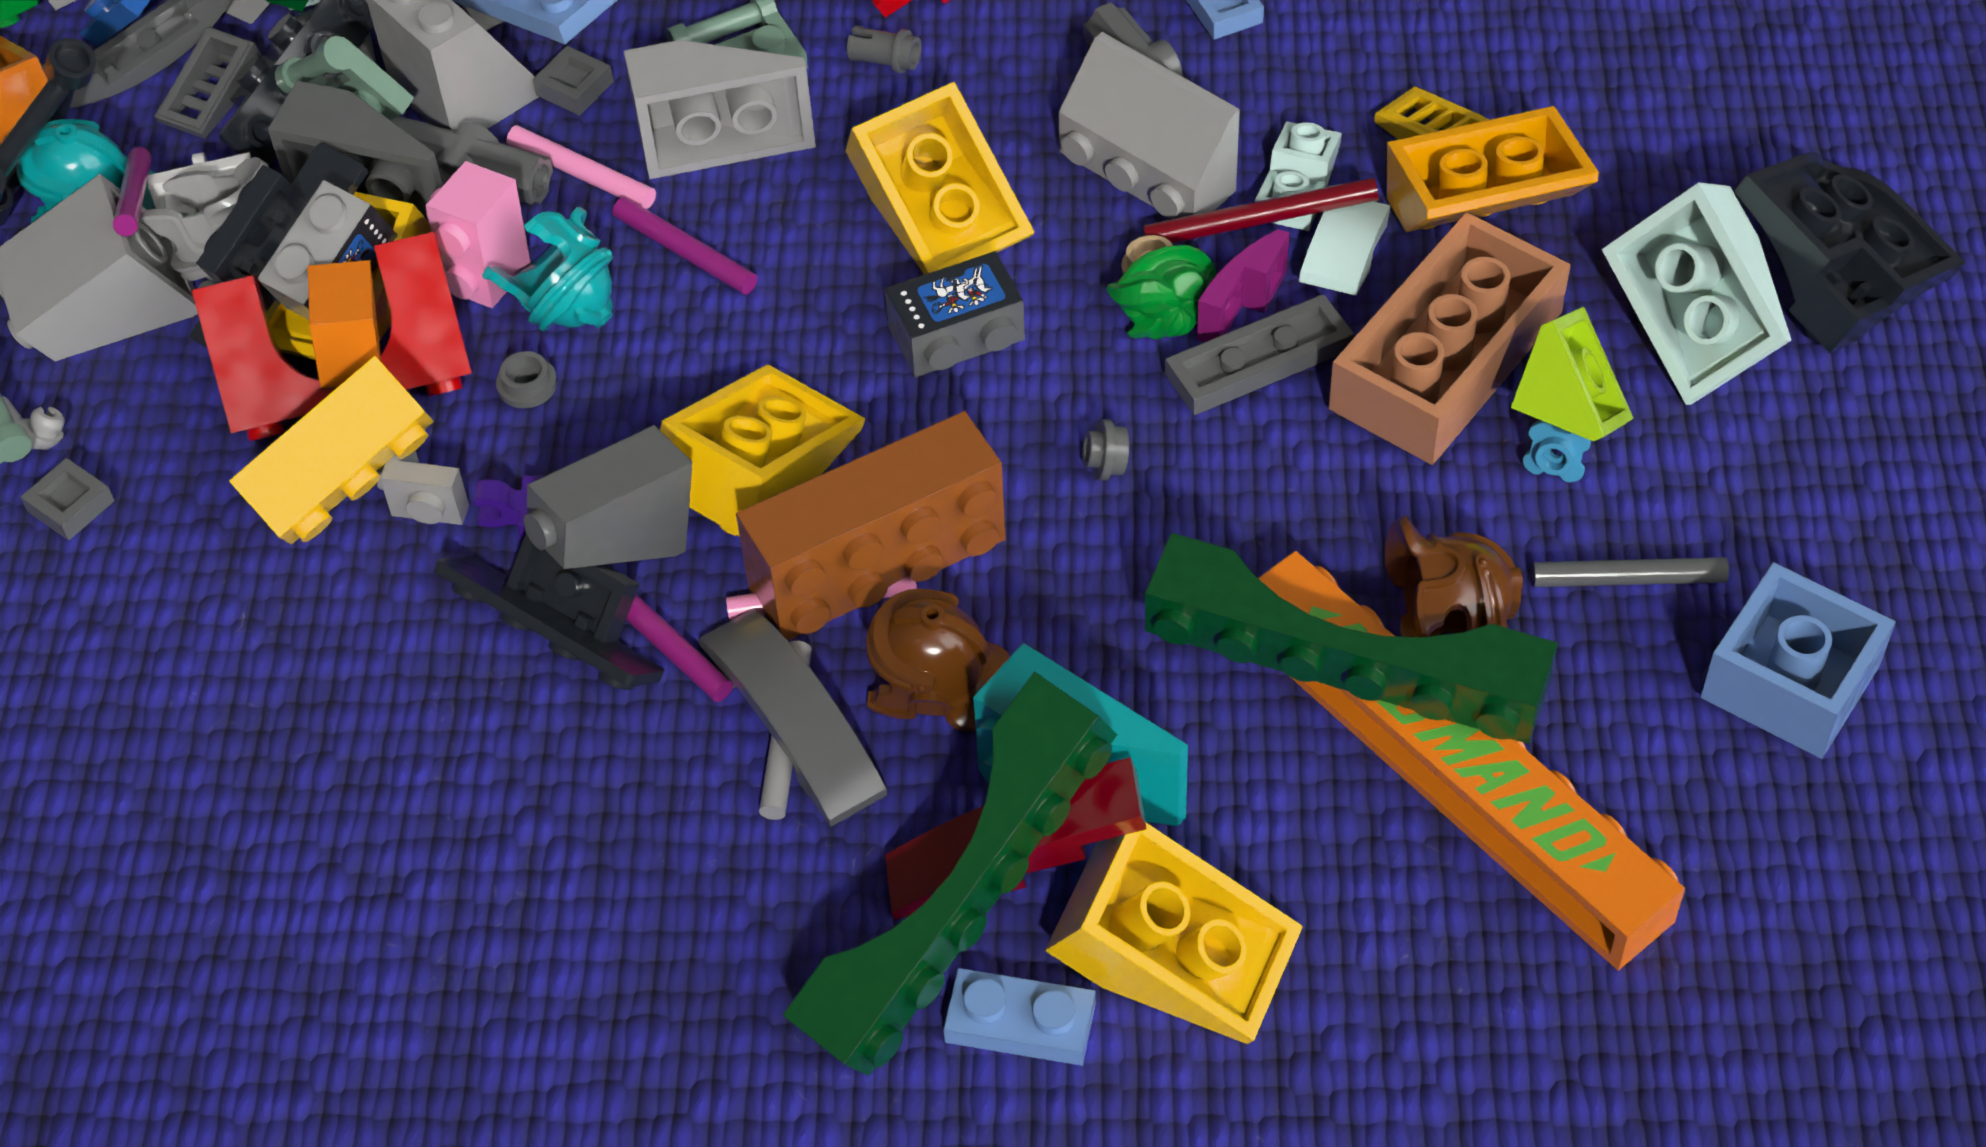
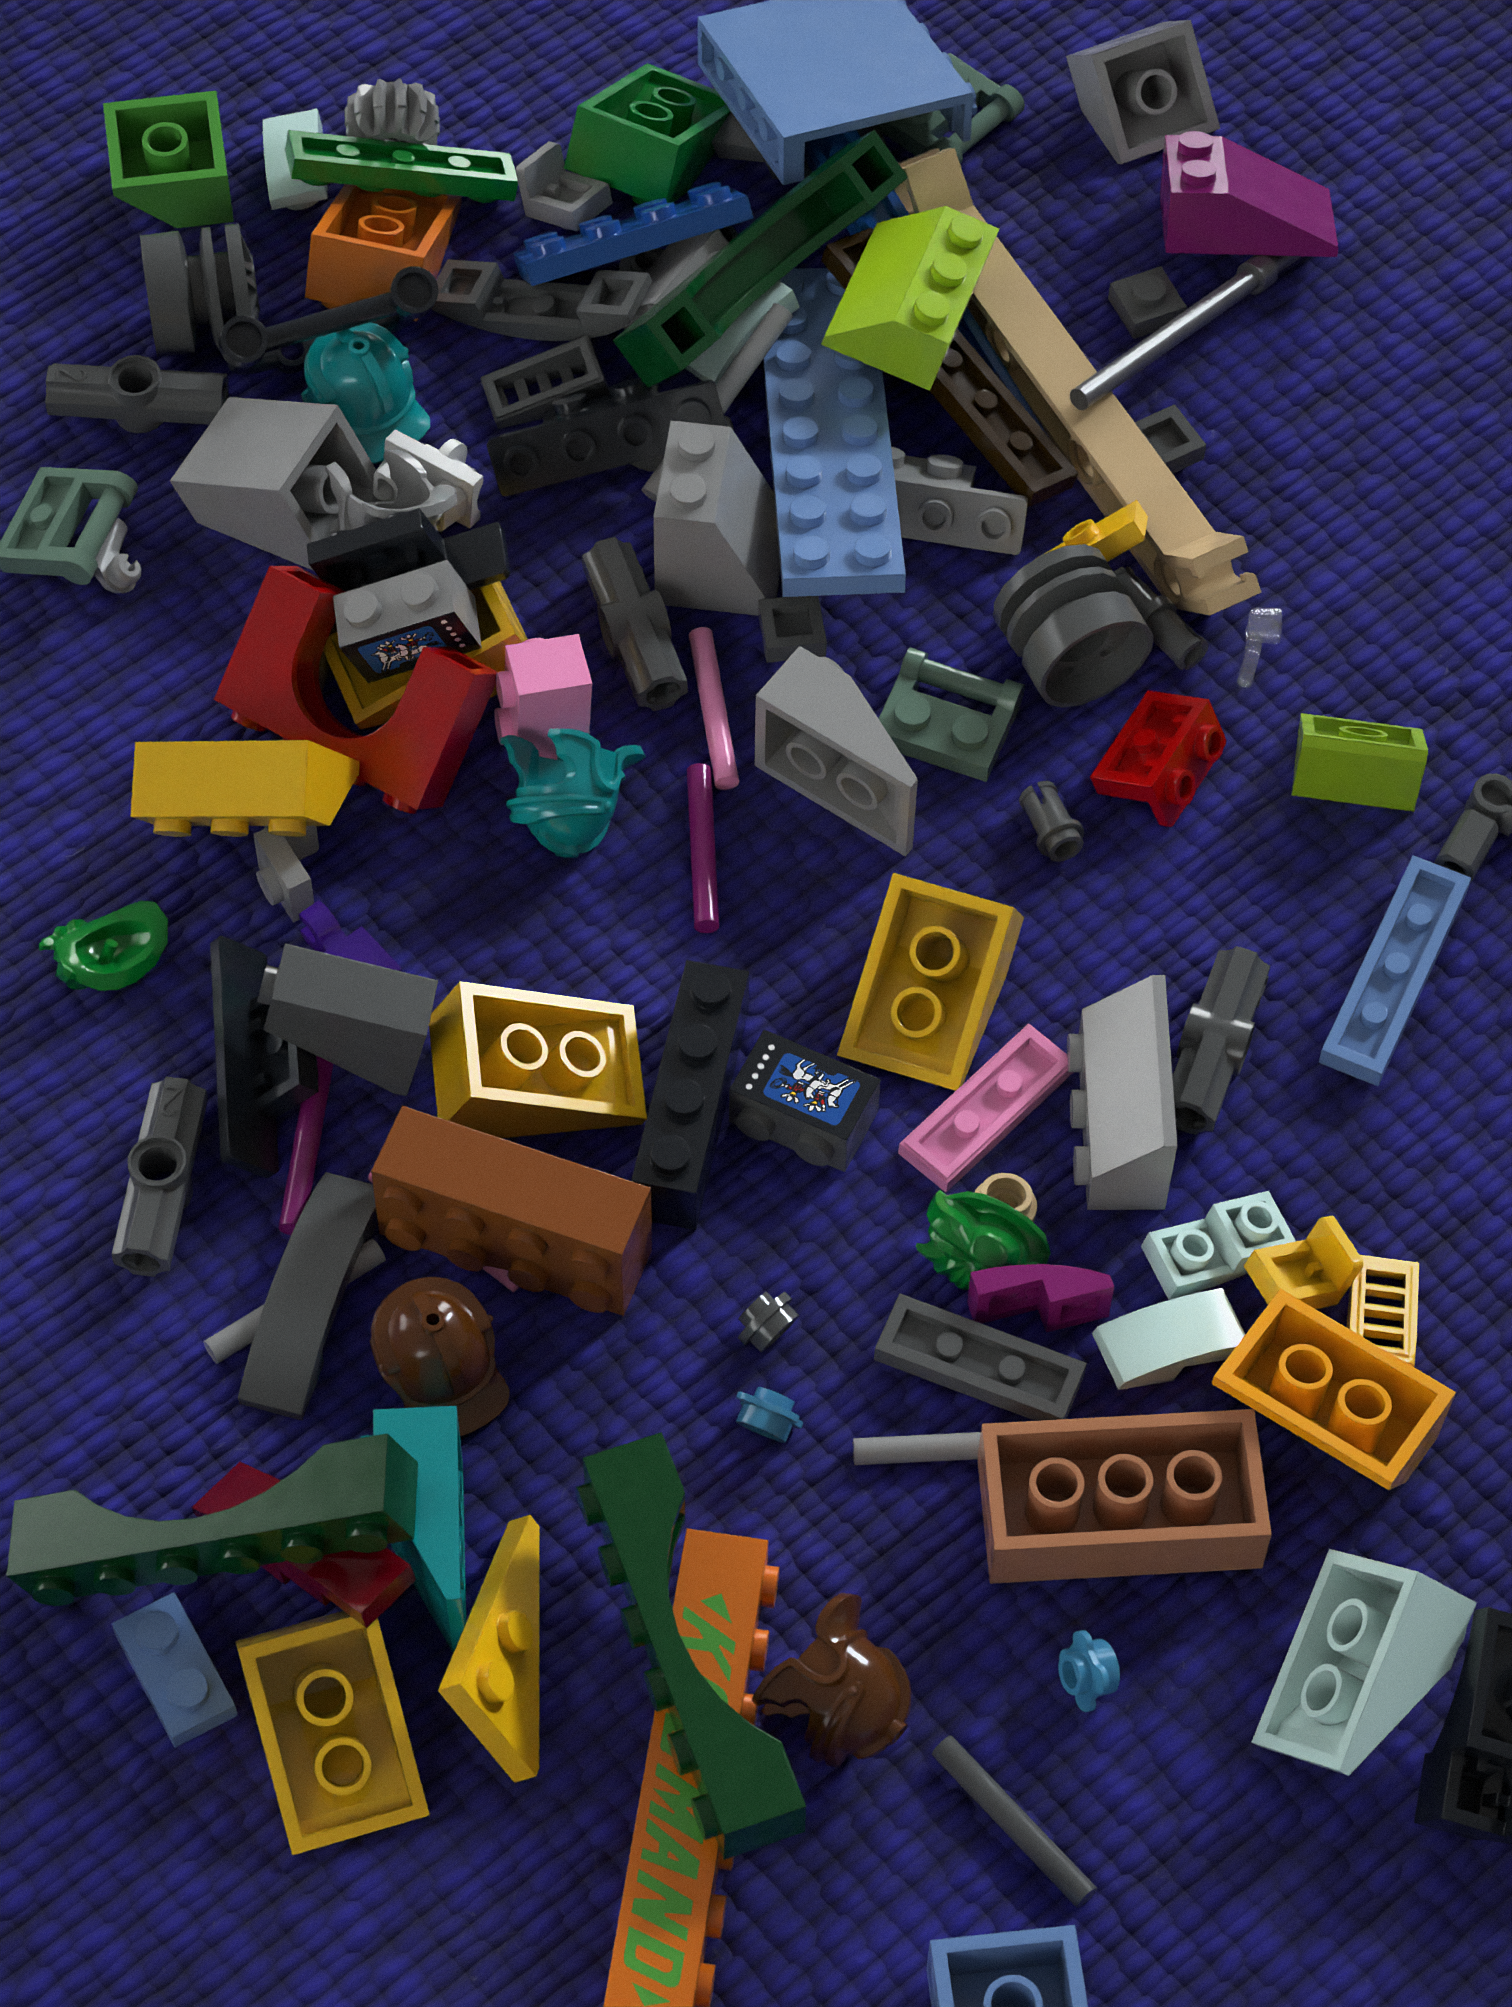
camera: 45 degrees right, 5 degrees up
dark grey plate [20,458,114,541] -> none
magenta bar [113,147,152,237] -> none
dark grey slope [268,81,443,222] -> none
sand green plate [275,36,414,120] -> none
orange slope [307,260,381,388] -> none
dark grey plate [496,351,557,408] -> none
dark red bar [1143,177,1379,243] -> none
lime slope [1511,307,1634,441] -> none
none -> green hat [39,900,168,991]
none -> dark grey piece [112,1077,208,1277]
none -> yellow wing [438,1515,540,1783]
none -> black brick [631,960,749,1230]
none -> dark azure plate [736,1387,804,1443]
none -> light grey bar [853,1432,981,1465]
none -> bright pink tile [898,1023,1074,1193]
none -> yellow bracket [1243,1216,1364,1309]

